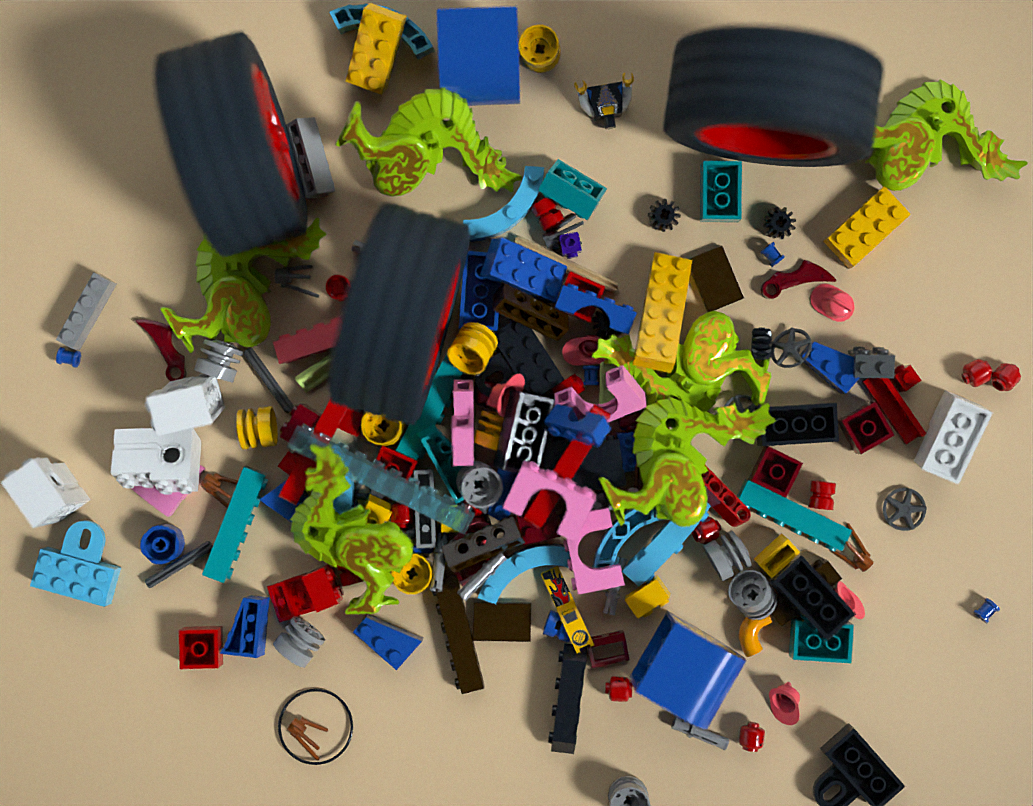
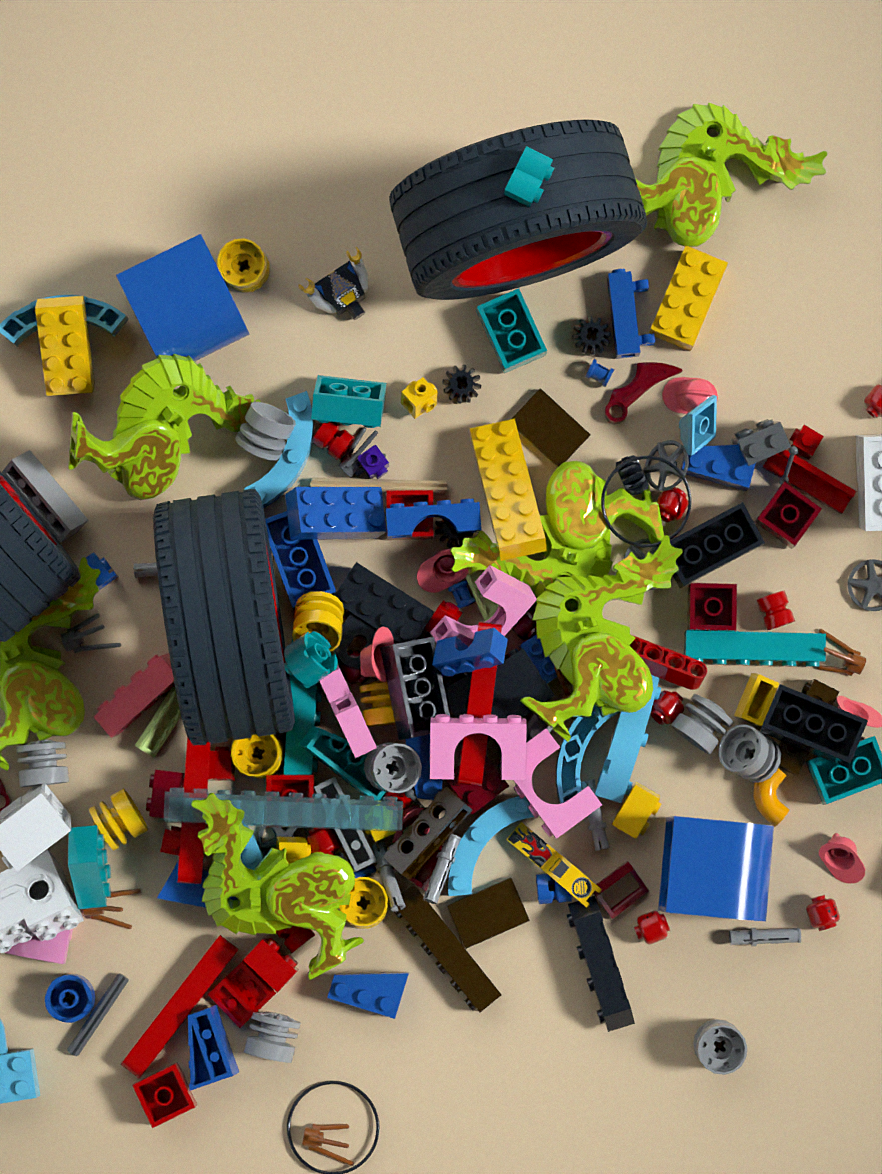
camera: 30 degrees left, 5 degrees down
teal brick [202,465,269,583] -> none
dark grey axle [243,348,294,413] -> none
red wheel [325,274,350,301] -> none
dark brown brick [493,283,569,341] -> none
none -> teal brick [68,825,111,909]
none -> blue brick [86,552,118,590]
none -> red beam [120,935,239,1079]
none -> light grey wheel [235,402,296,460]
none -> teal brick [284,631,338,688]
none -> yellow brick [401,377,438,419]
none -> teal brick [503,146,555,207]
none -> black piece [601,456,692,548]
none -> blue brick [607,269,655,359]
none -> red head [656,487,688,522]
none -> medium azure slope [679,395,717,456]
none -> dark grey hinge [779,446,798,484]

